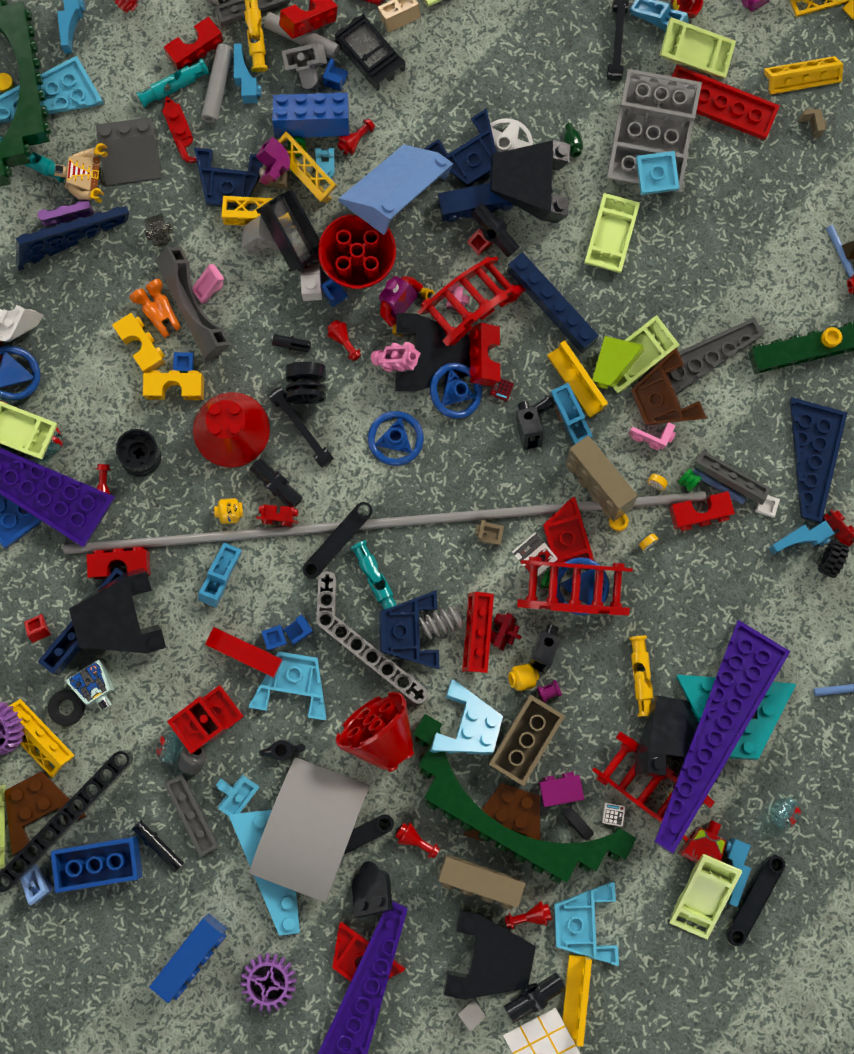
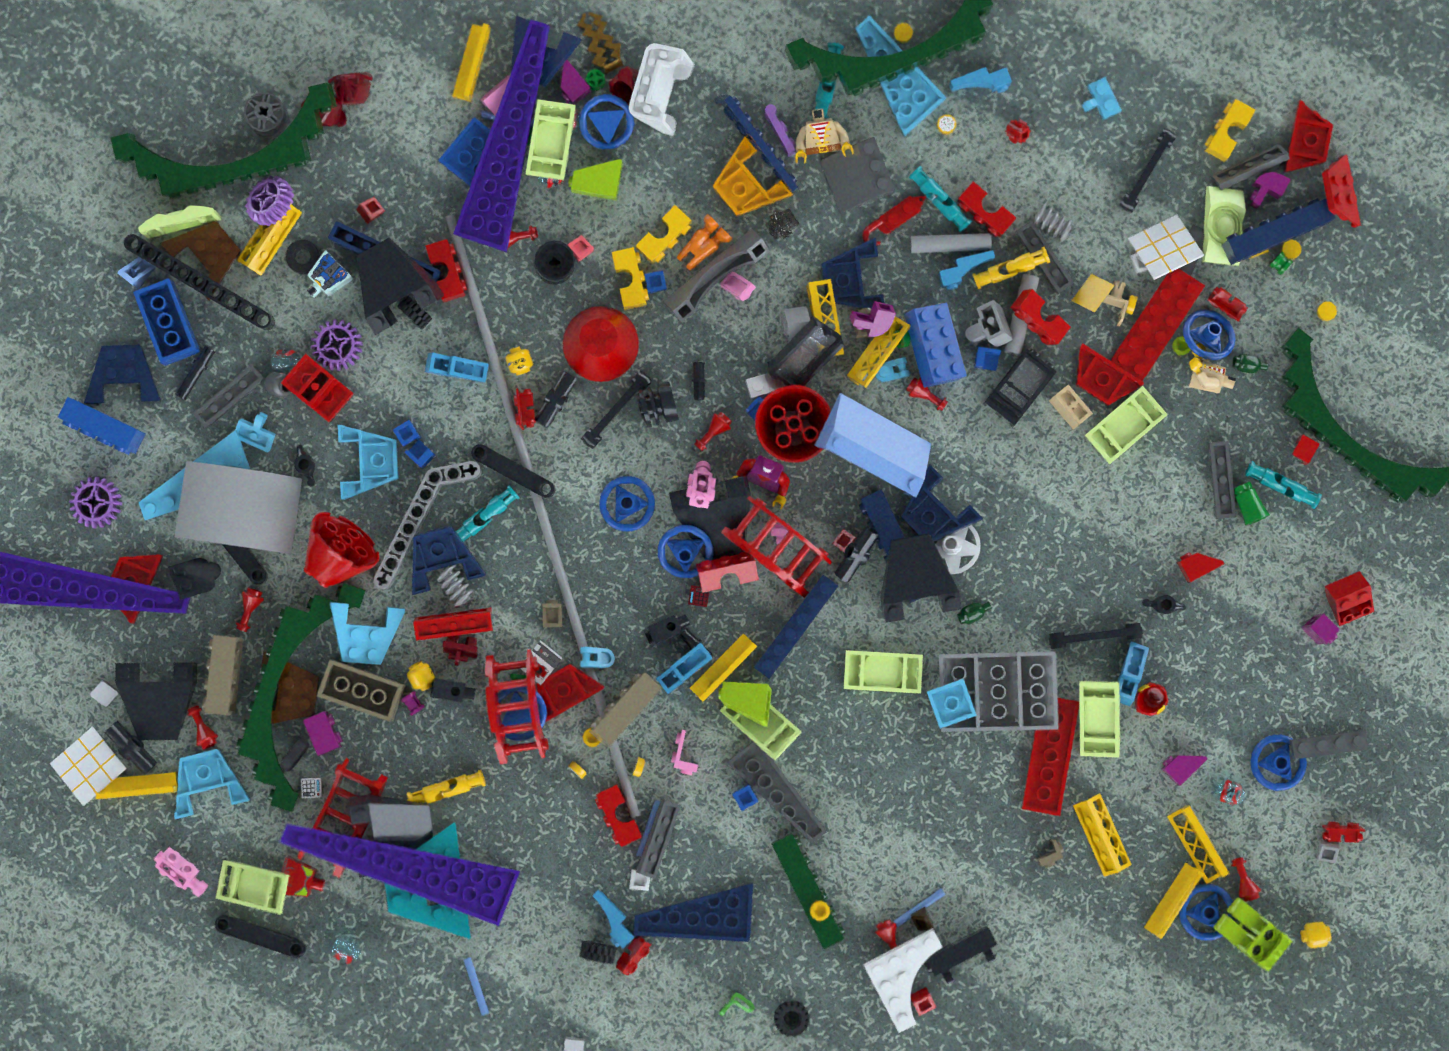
camera: 80 degrees right, 5 degrees up
red slope [205,627,283,677] -> none
reddish brown wing [631,348,708,425] -> none
green wheel [678,469,702,493] -> none
dark azure slope [723,838,751,907] -> none
none -> dark blue wing [84,345,161,404]
none -> bright pink brick [154,847,209,897]
none -> medium lavender gear [311,319,363,371]
none -> black tyre [397,295,432,329]
none -> lime slope [568,159,623,200]
none -> coral plate [568,235,594,261]
none -> medium azure plate [580,647,615,669]
none -> light orange wing [713,137,793,217]
none -> blue panel [732,784,759,811]
none -> tile [937,114,956,134]

